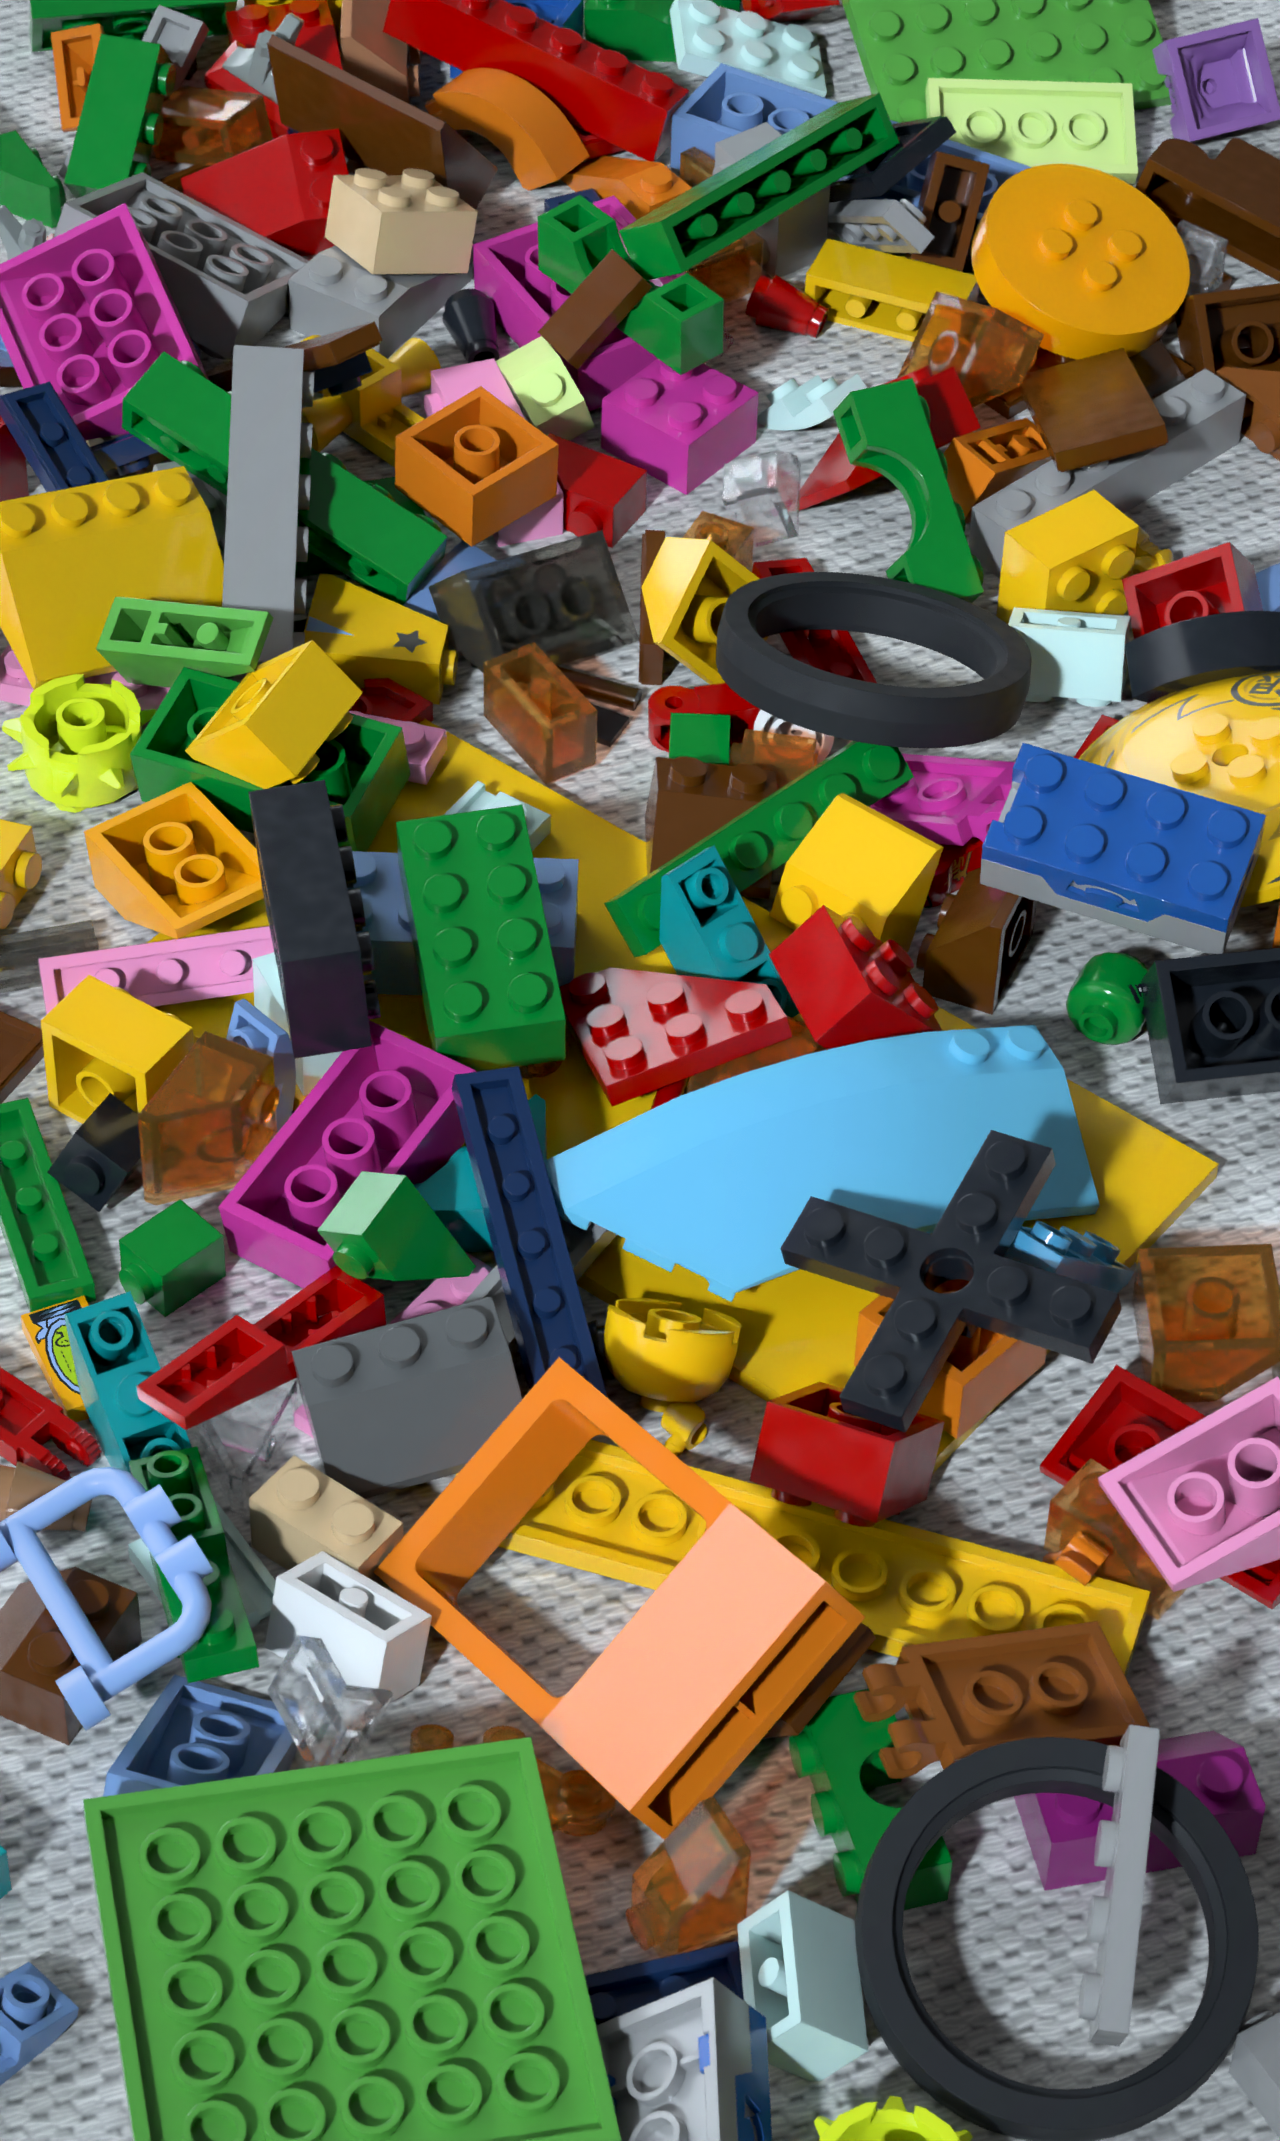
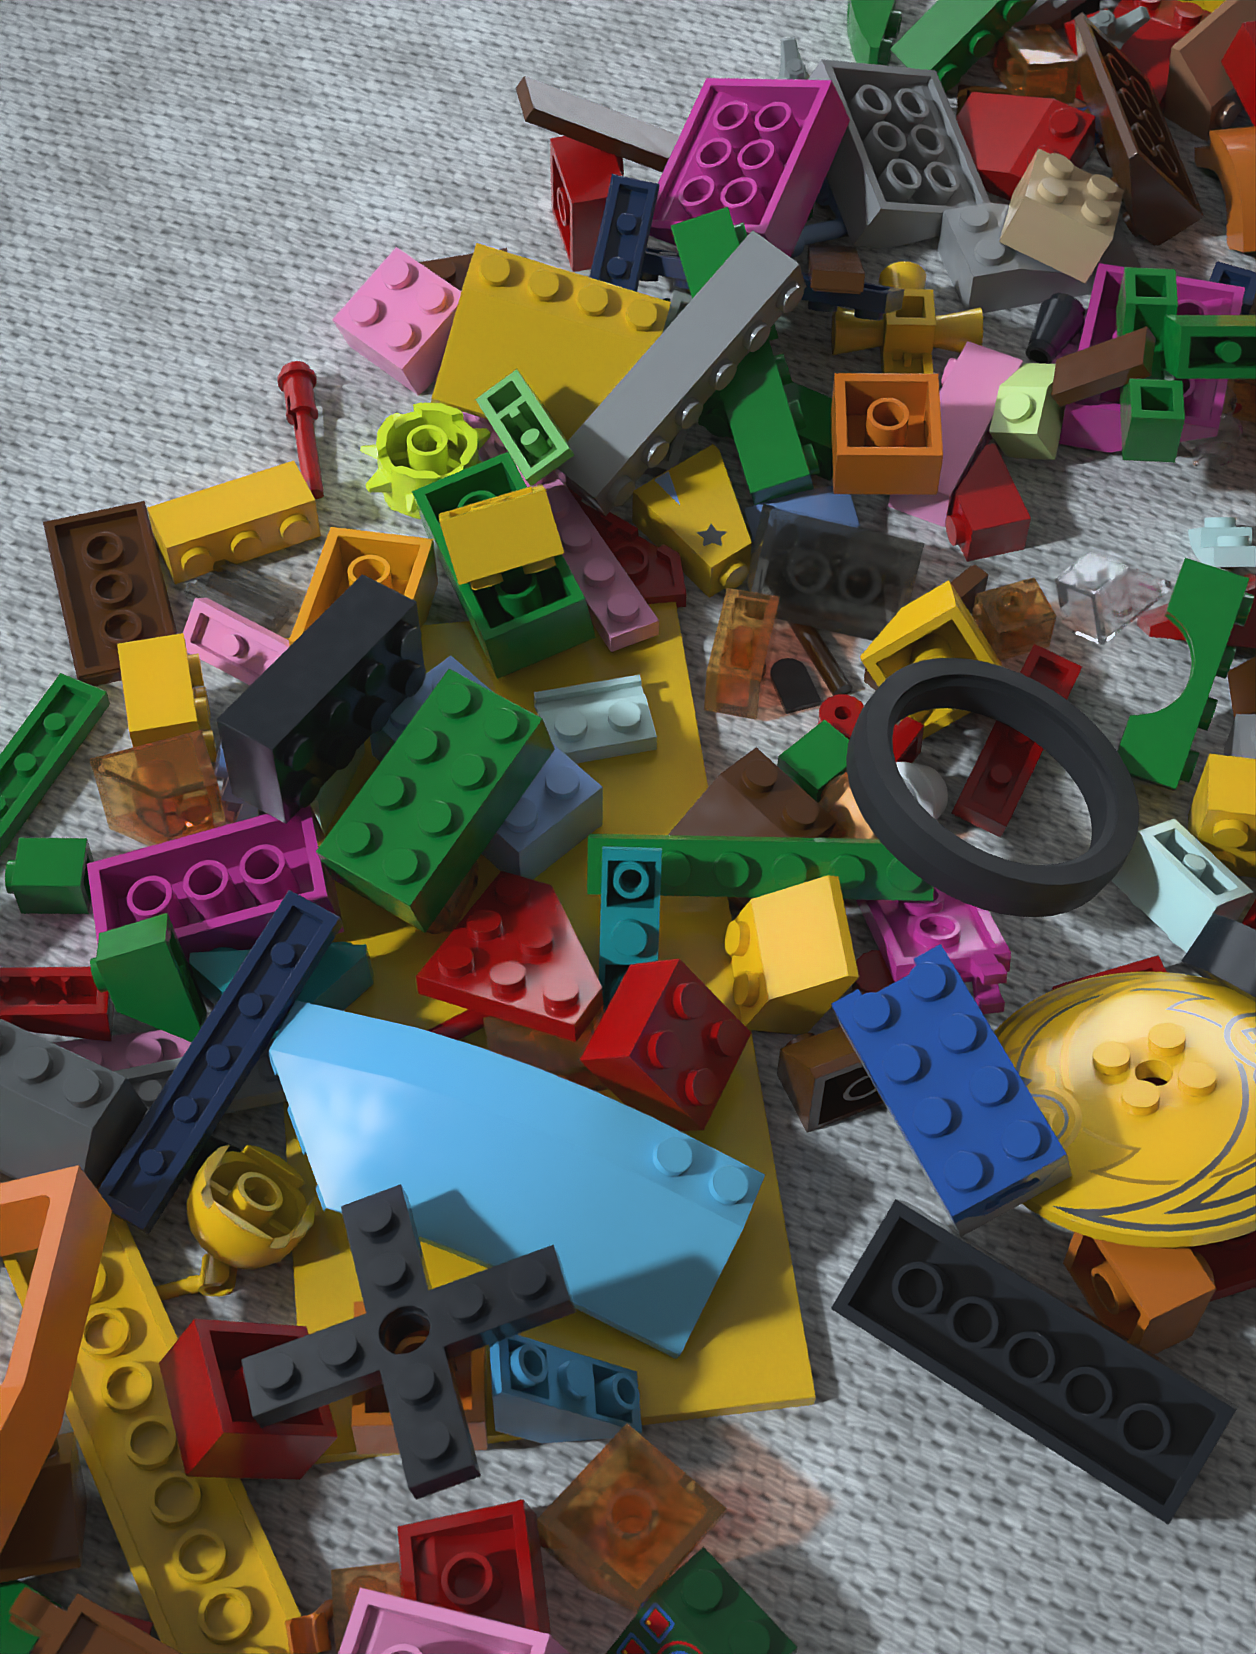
camera: 45 degrees right, 10 degrees up
black brick [47,1093,162,1212] -> none
dark pink brick [601,358,759,495] -> none
green head [1066,952,1148,1045] -> none

